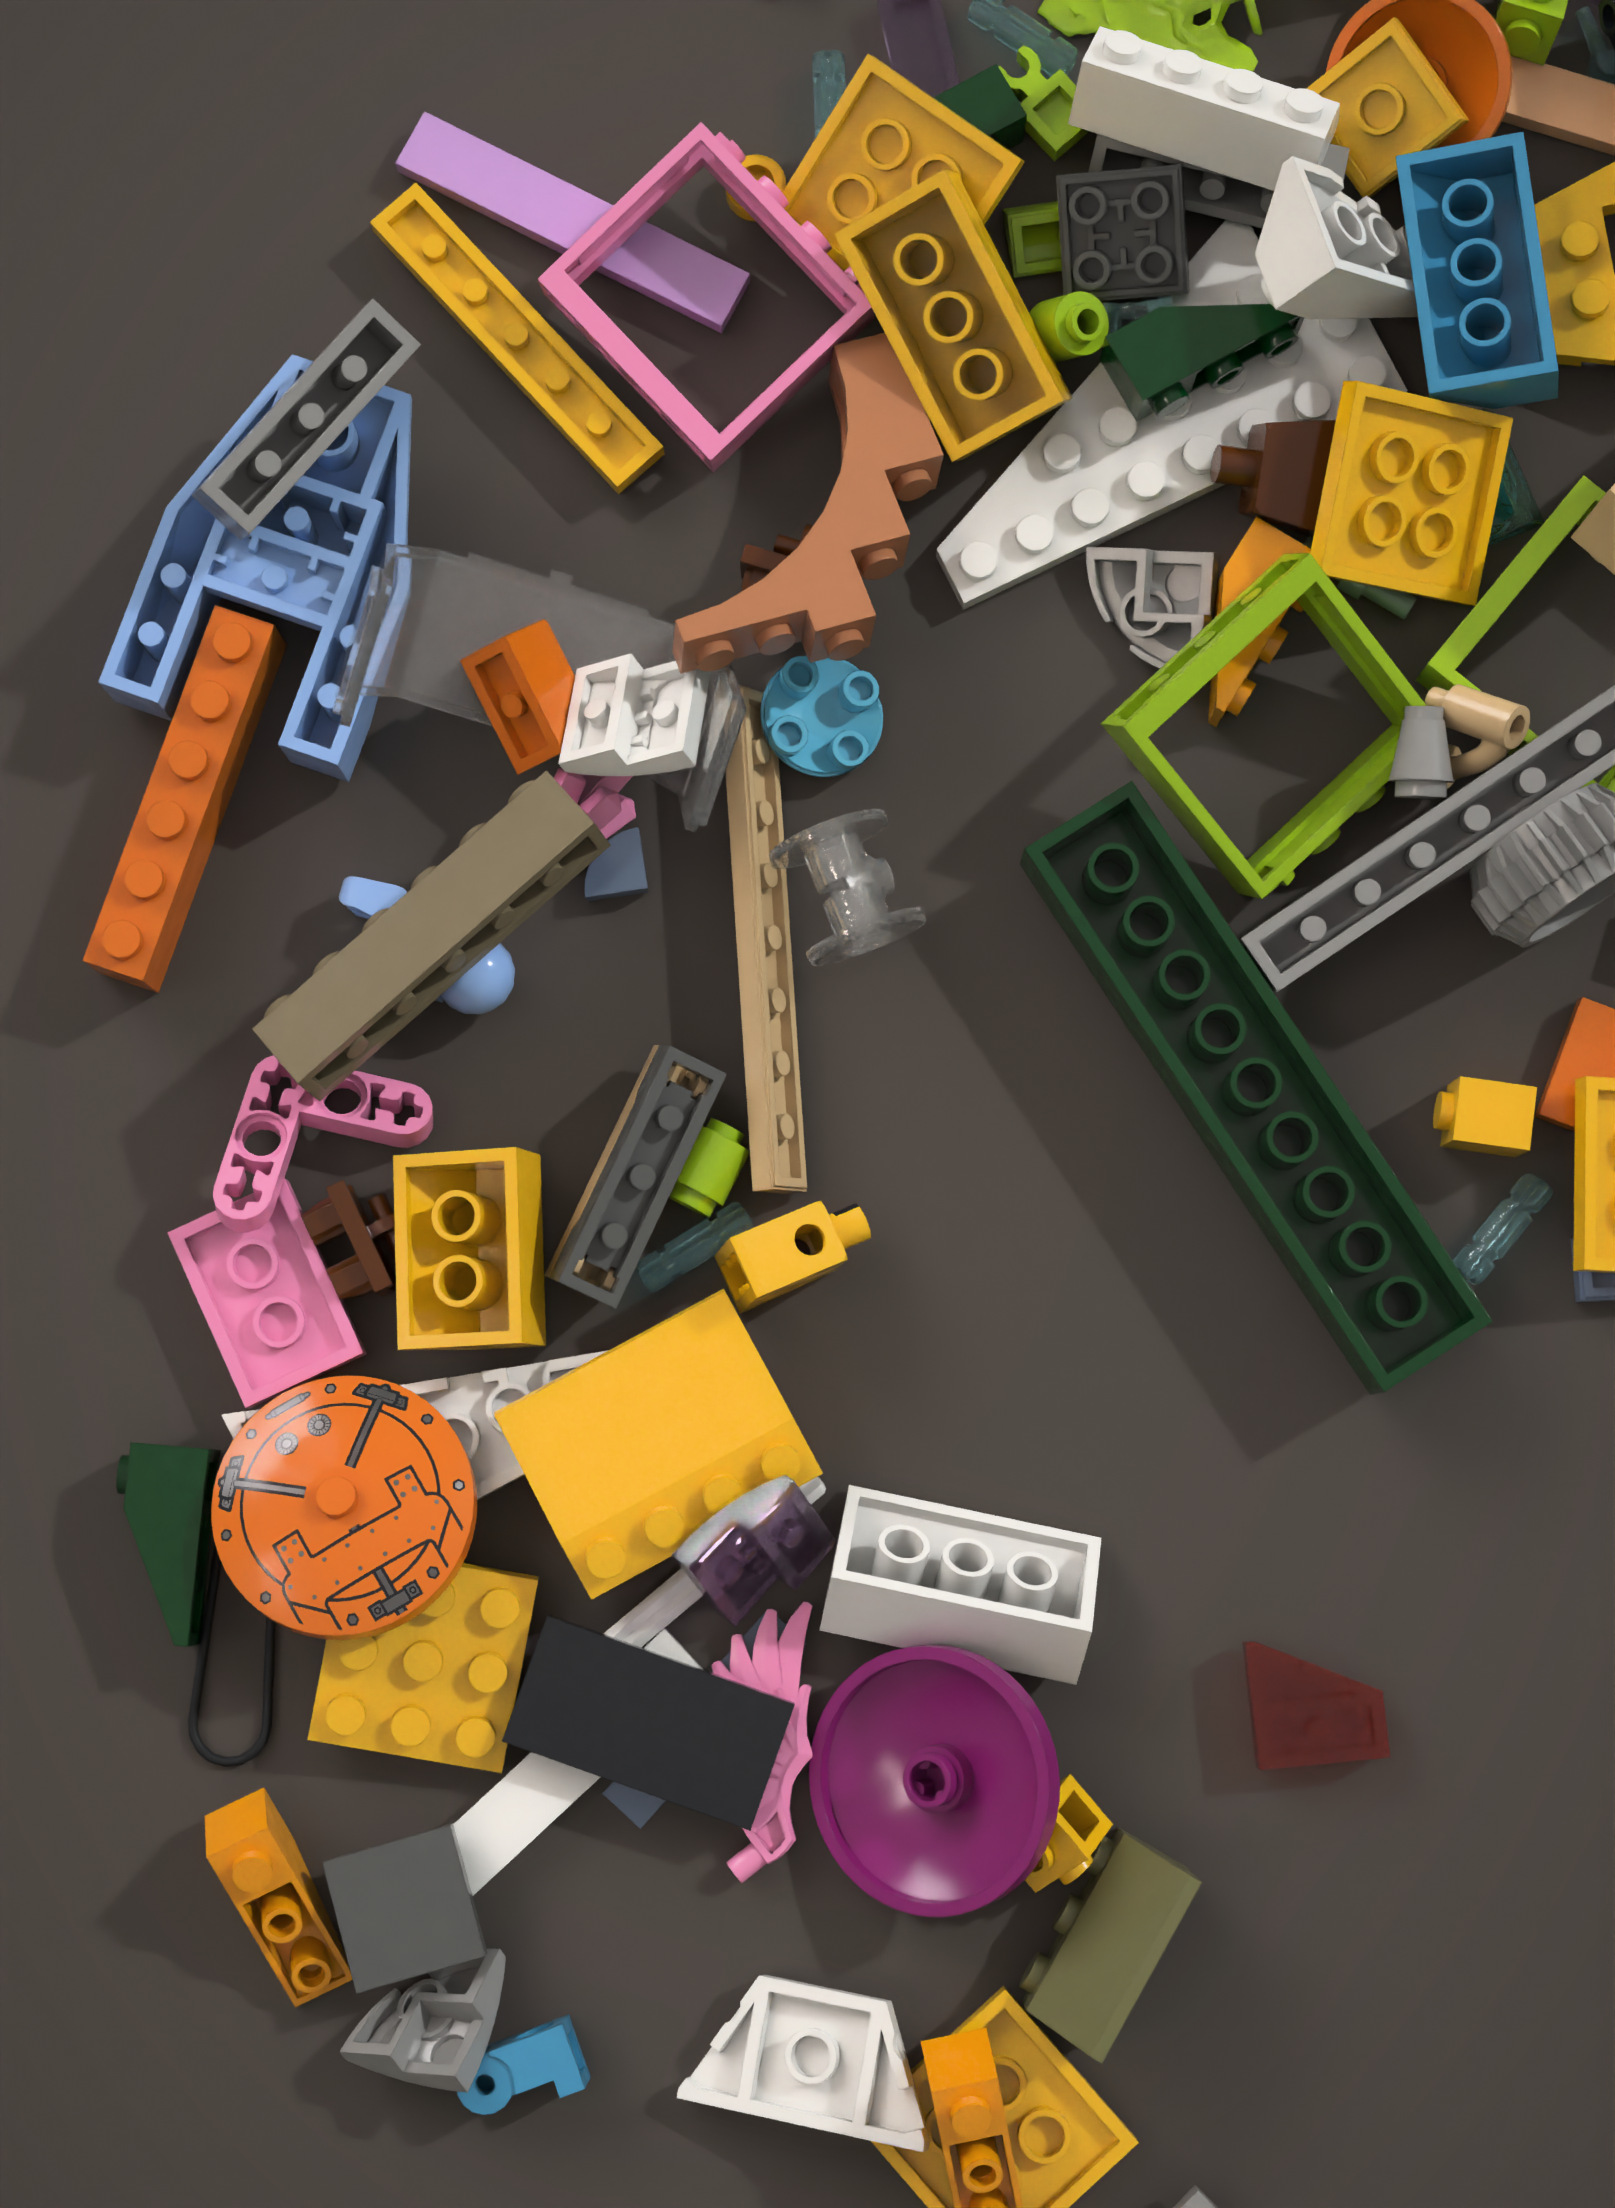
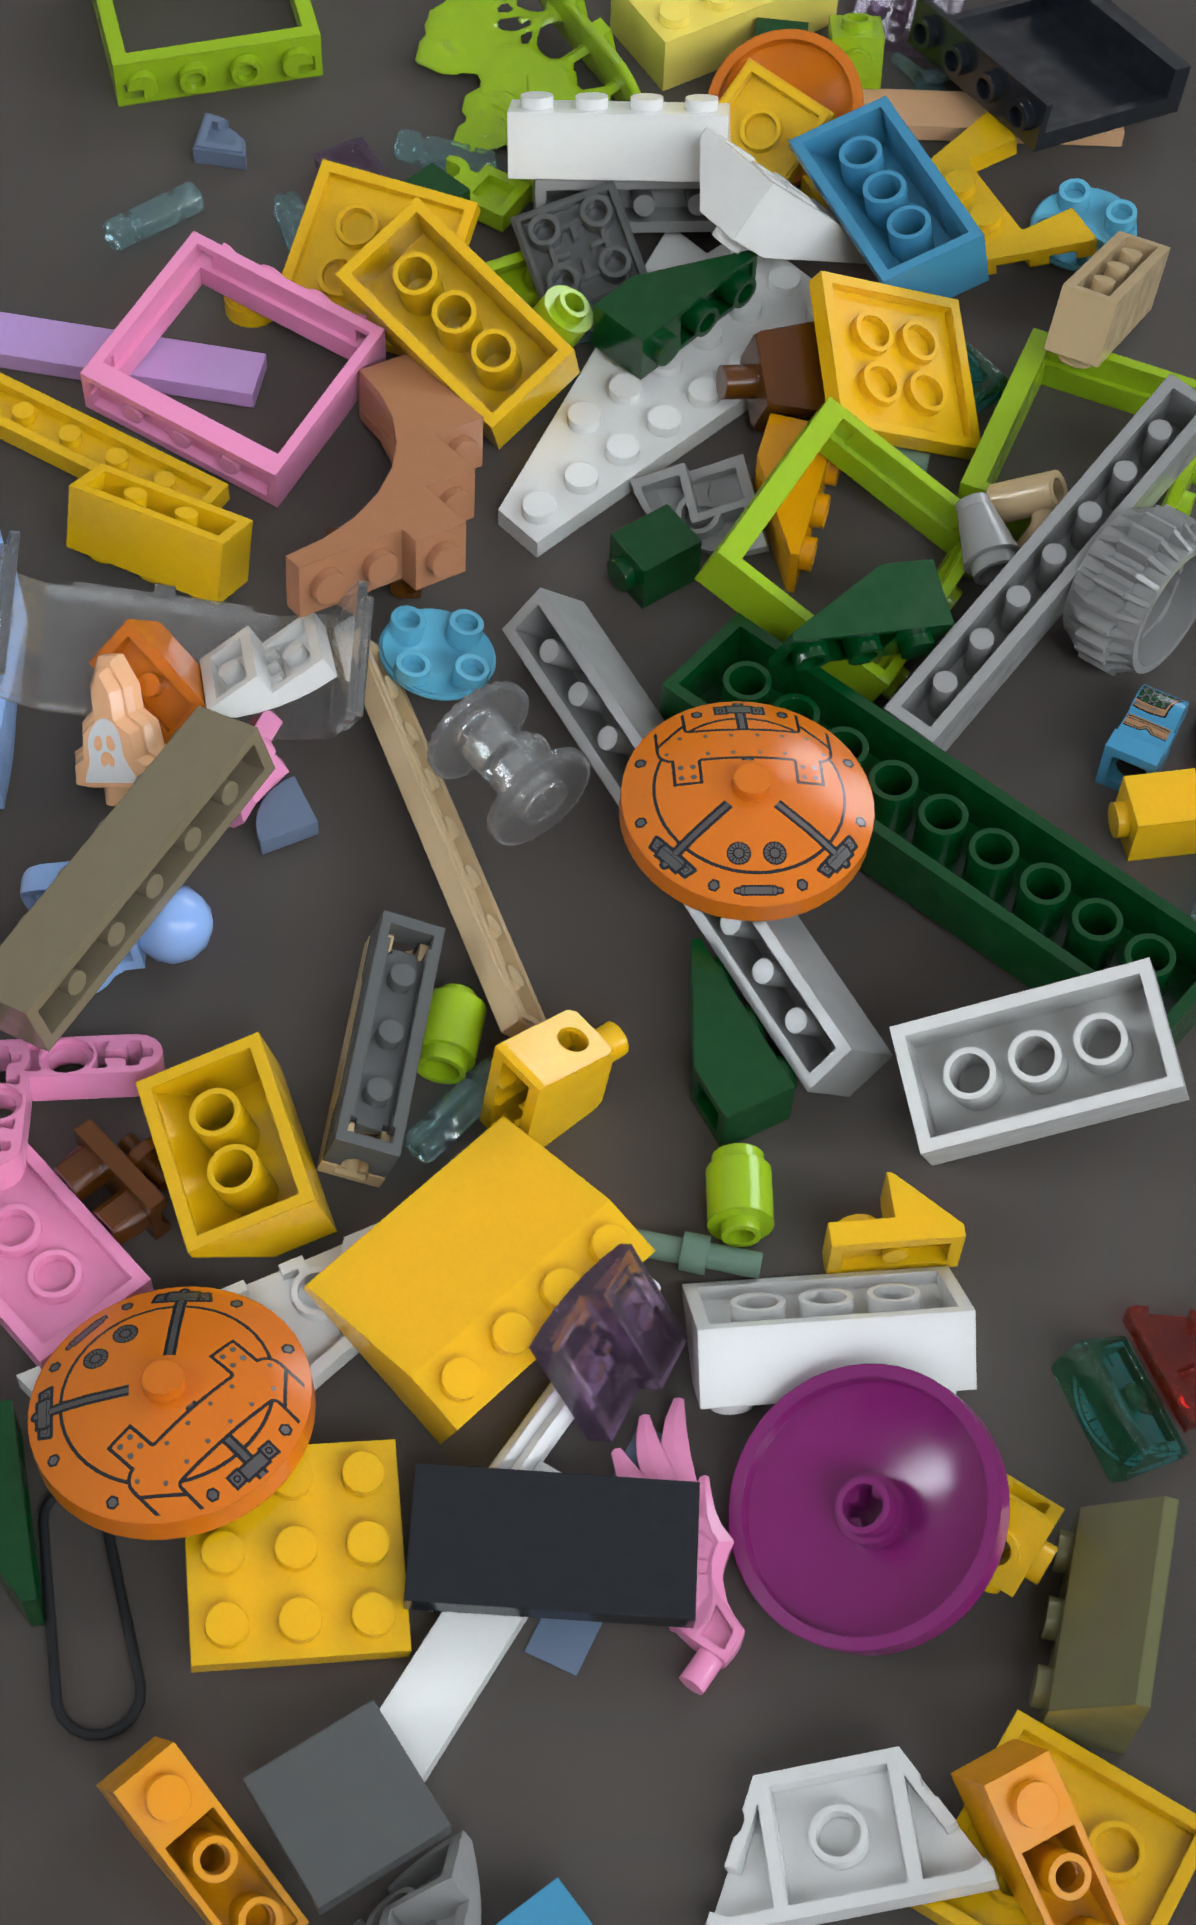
camera: 20 degrees left, 25 degrees down
none -> yellow brick [66,463,253,606]
none -> light nougat rock [74,653,166,806]
none -> clear light blue axle [103,182,204,251]
none -> light grey brick [502,588,893,1097]
none -> dark green brick [607,504,702,609]
none -> orange dish [619,701,875,921]
none -> sand green bar [637,1229,763,1279]
none -> dark green slope [688,937,797,1147]
none -> lime brick [705,1143,774,1247]
none -> dark green slope [768,559,954,671]
none -> yellow slope [822,1172,966,1274]
none -> white brick [889,958,1190,1166]
none -> clear green slope [1052,1336,1189,1483]
none -> dark azure leg [1095,684,1189,792]

